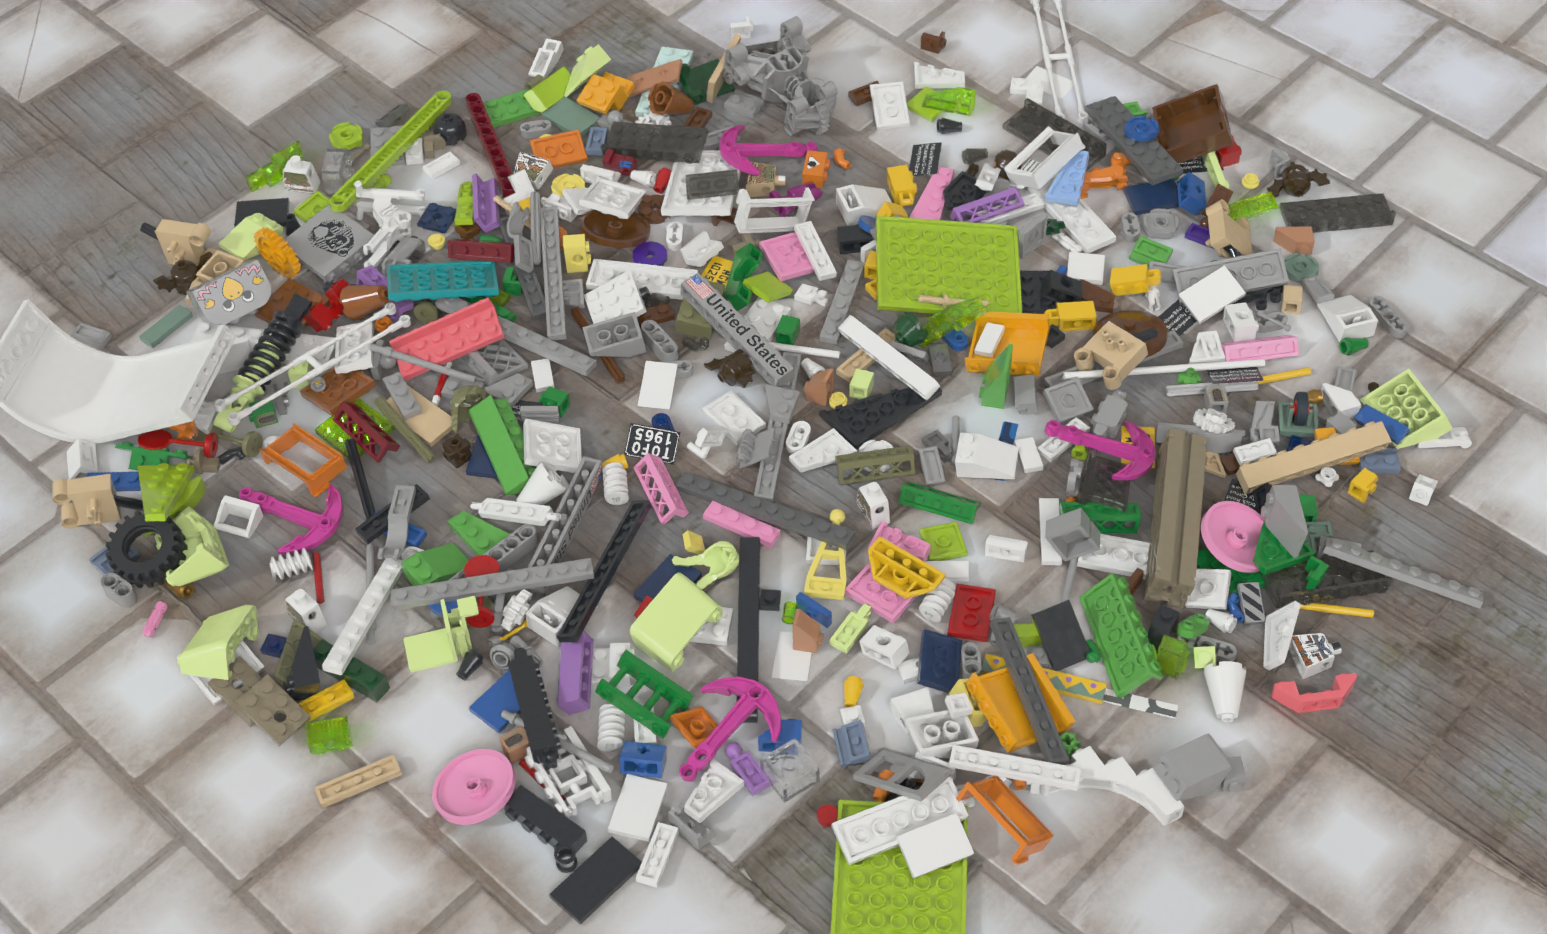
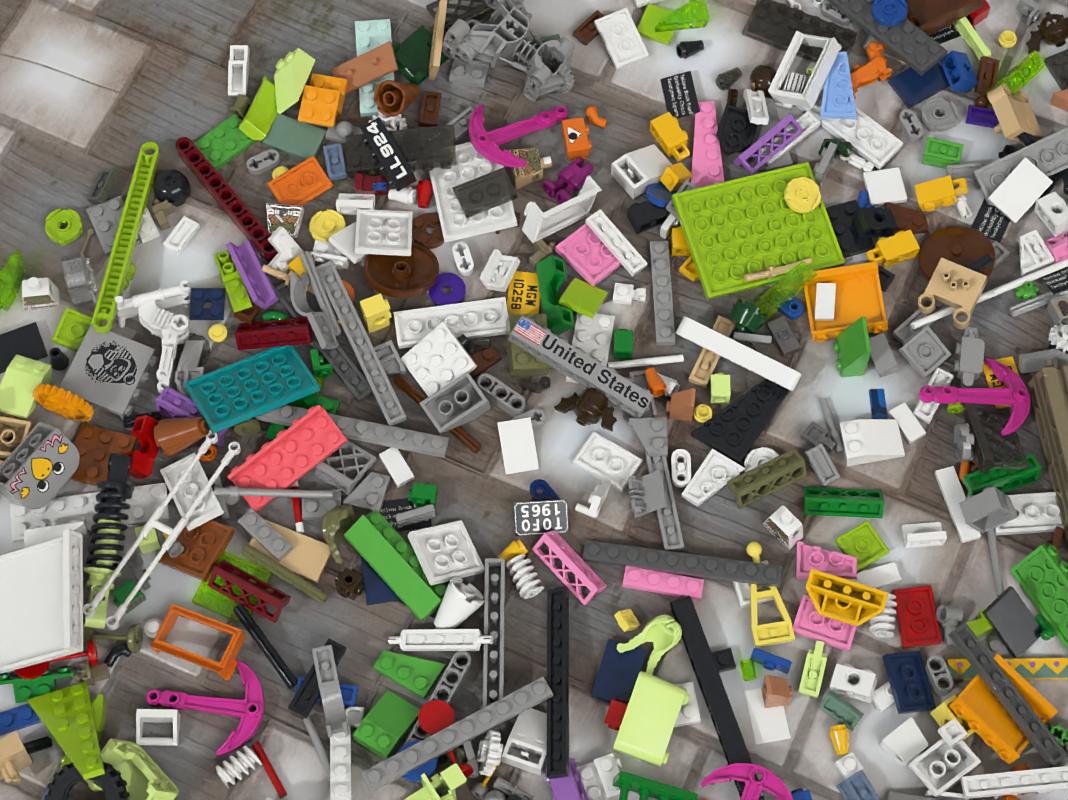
camera: 20 degrees left, 15 degrees up
none -> black brick [360,117,417,191]
none -> orange cone [645,368,666,397]
none -> light yellow tile [784,177,821,213]
none -> sand green plate [819,690,864,731]

